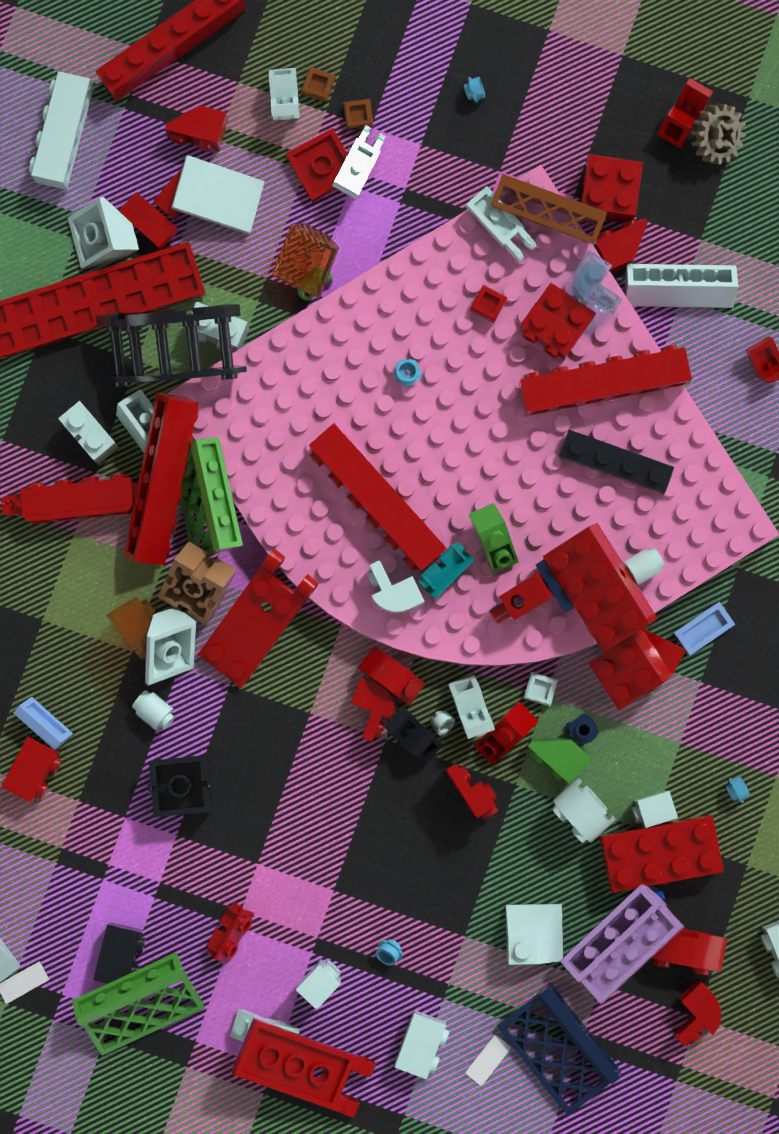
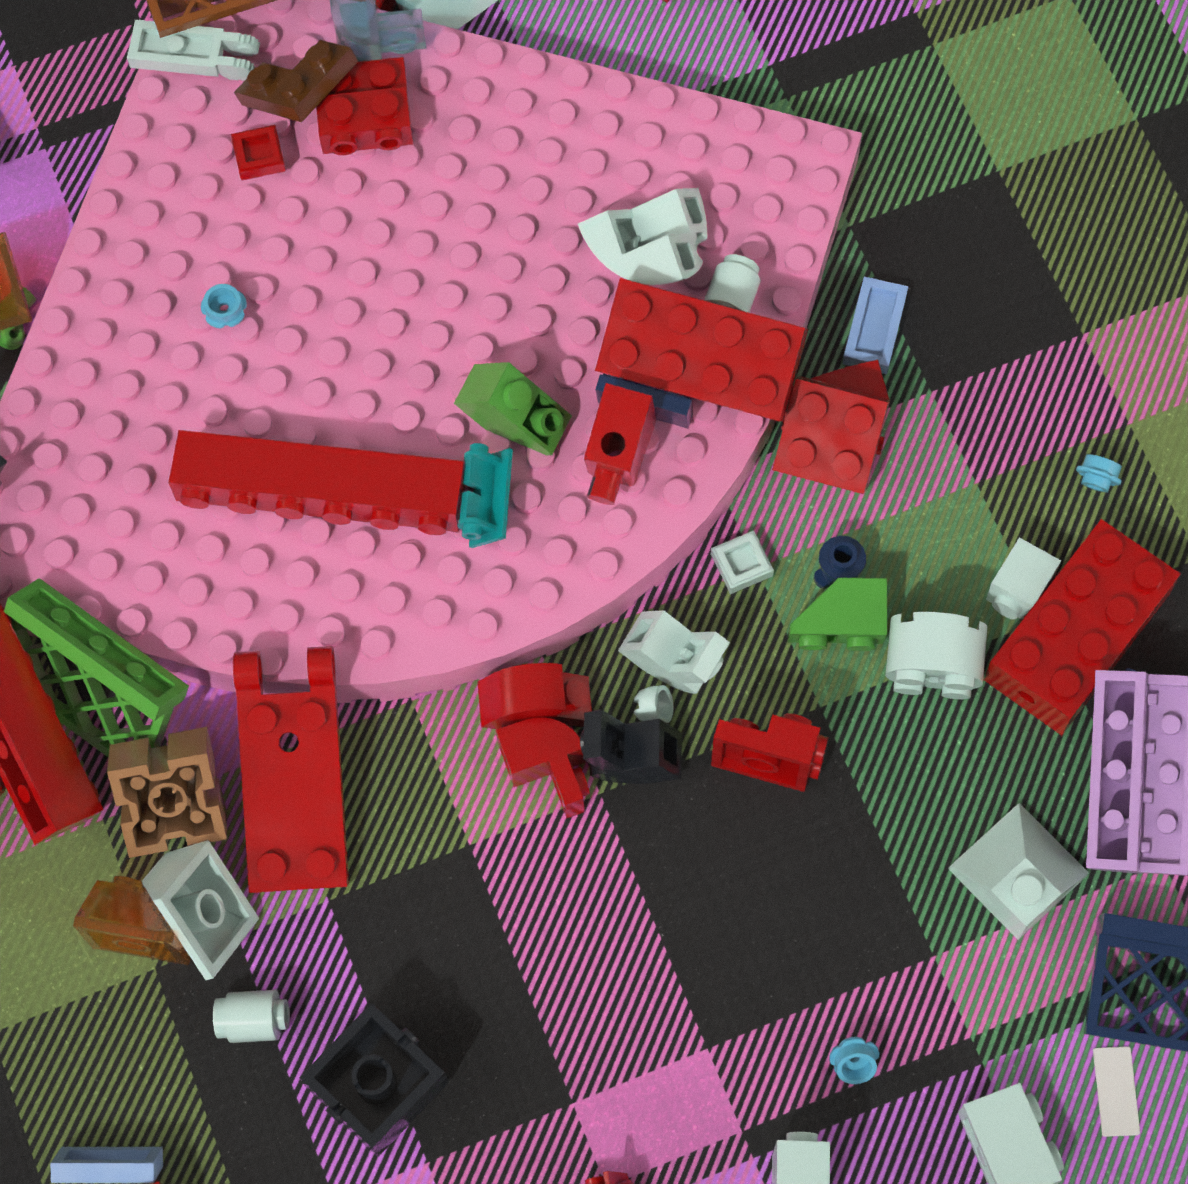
camera: 35 degrees left, 15 degrees down
light aqua brick [367,560,425,614] -> none
red slope [474,701,539,765] -> none
red brick [518,345,692,417] -> none
black plate [559,430,674,494] -> none
none -> reddish brown plate [234,40,358,122]
none -> light aqua brick [578,188,707,285]

